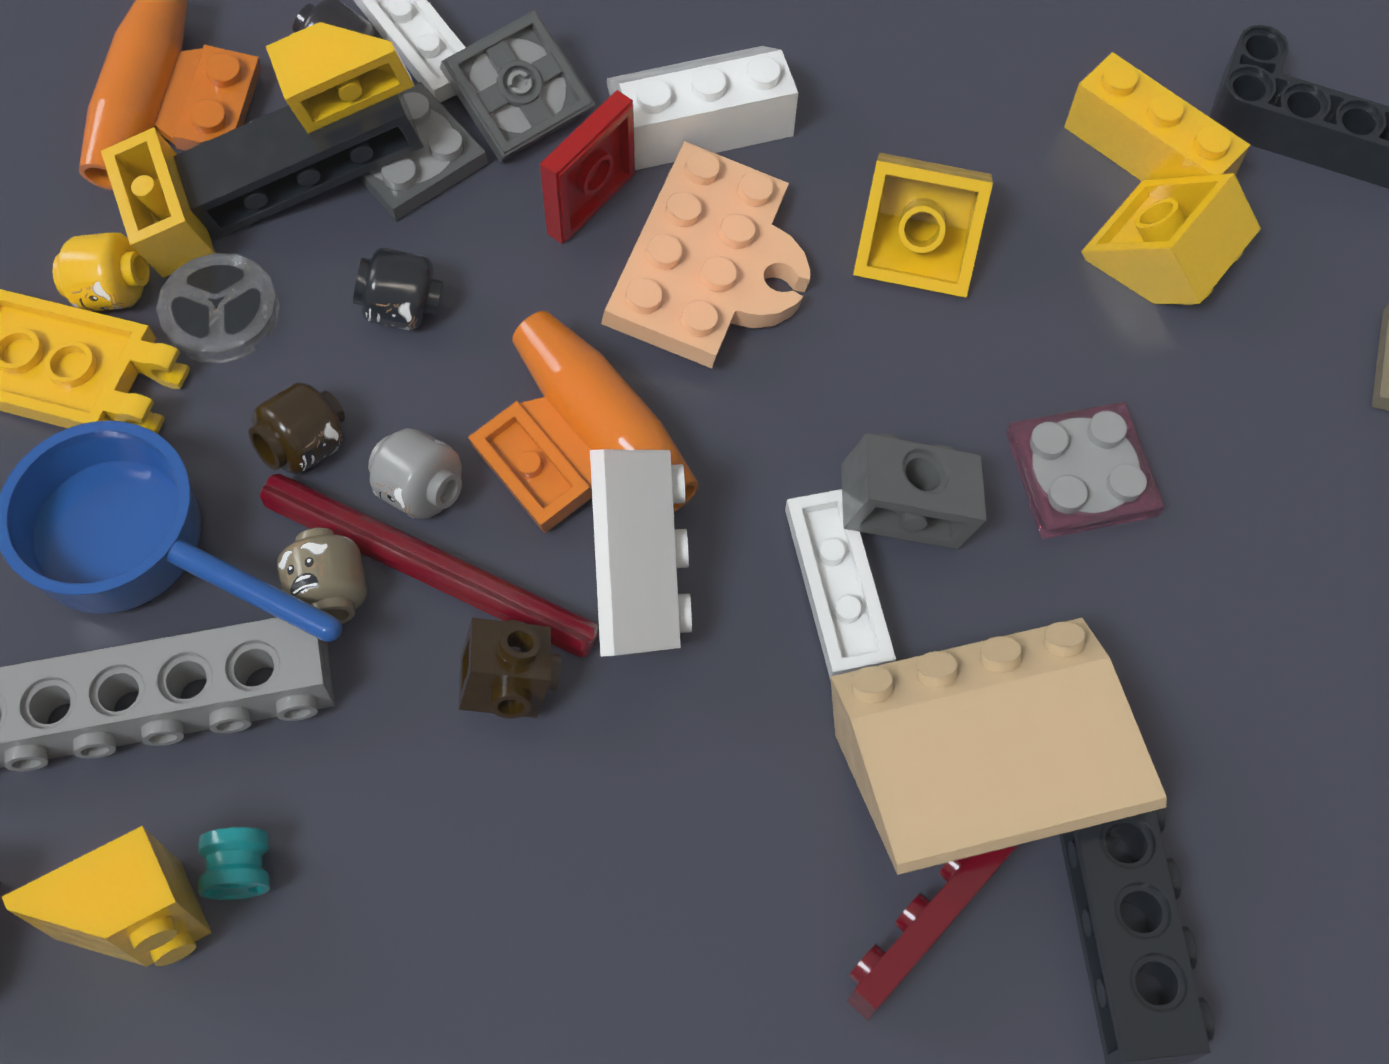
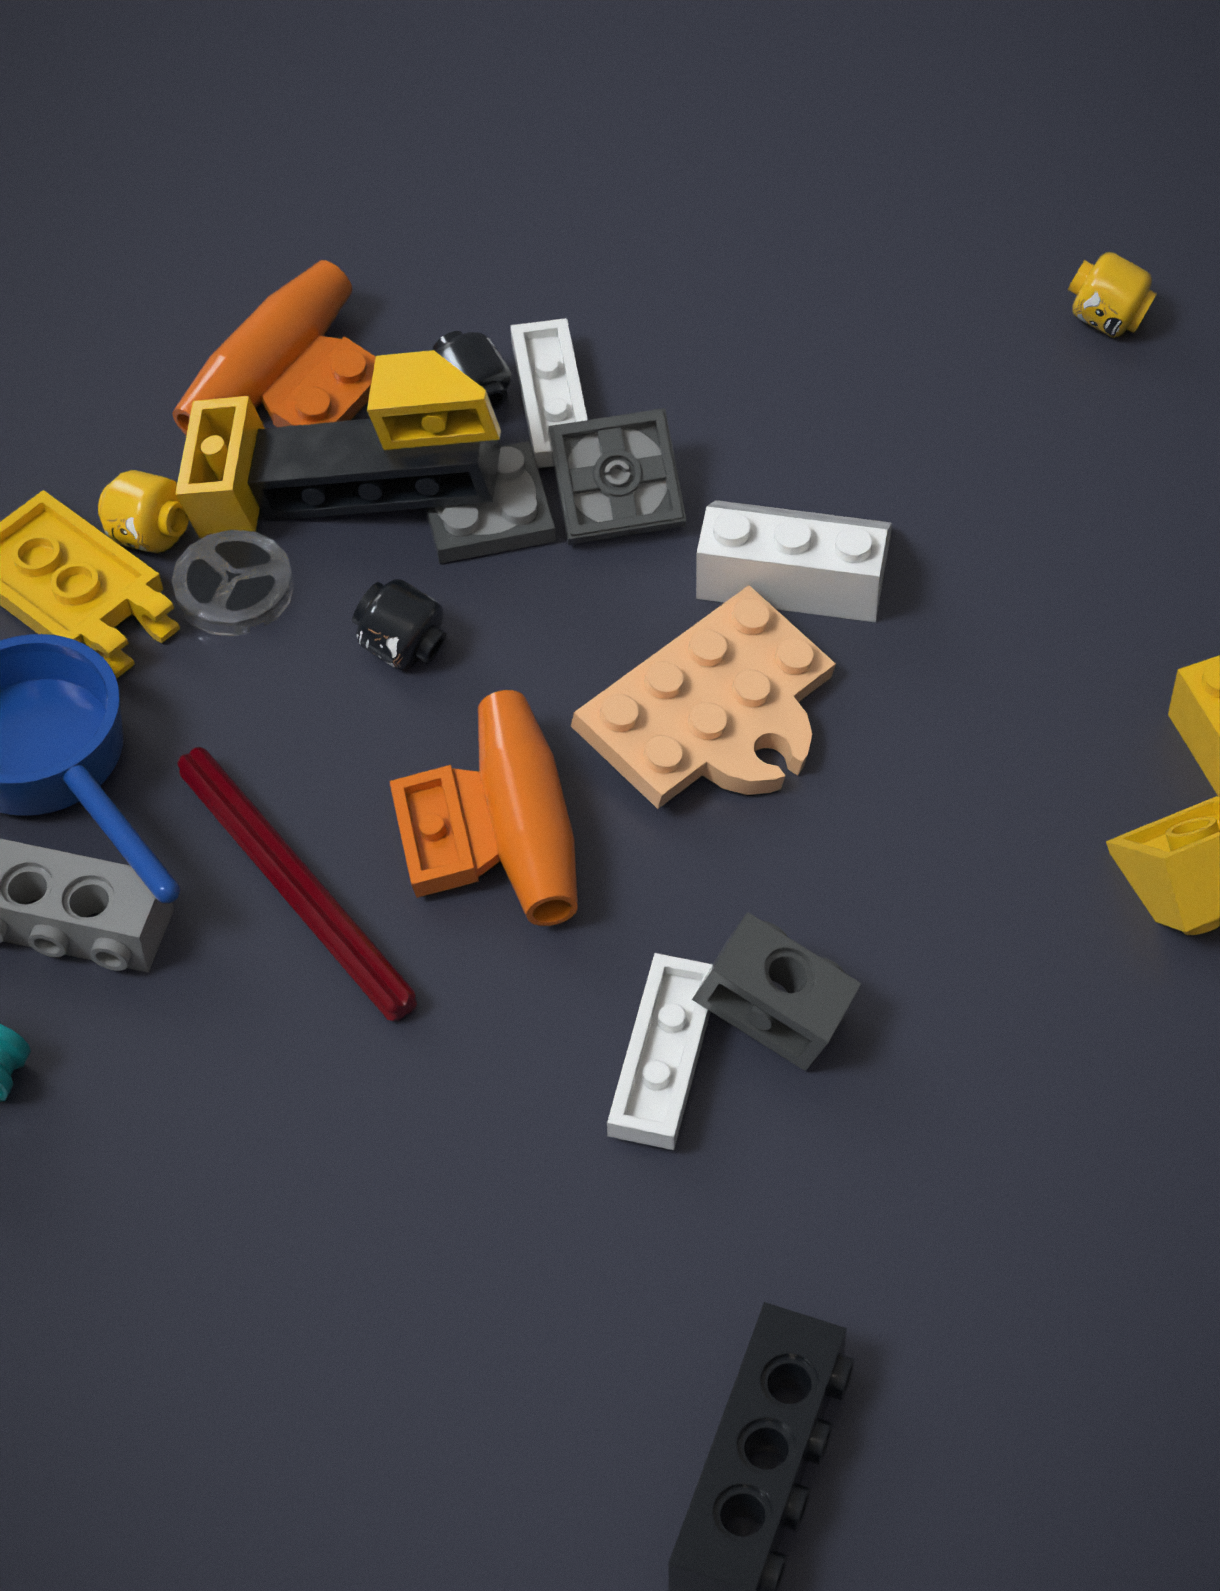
camera: 30 degrees right, 10 degrees down
dark brown head [248,382,345,474] -> none
dark tan head [277,528,367,624] -> none
light grey head [368,428,462,519] -> none
dark brown brick [459,617,561,719] -> none
red tile [540,90,635,244] -> none
white slope [590,449,692,657] -> none
tan slope [831,618,1167,875] -> none
dark red plate [847,844,1020,1021] -> none
yellow slope [853,152,993,298] -> none
light grey piece [1006,401,1164,539] -> none

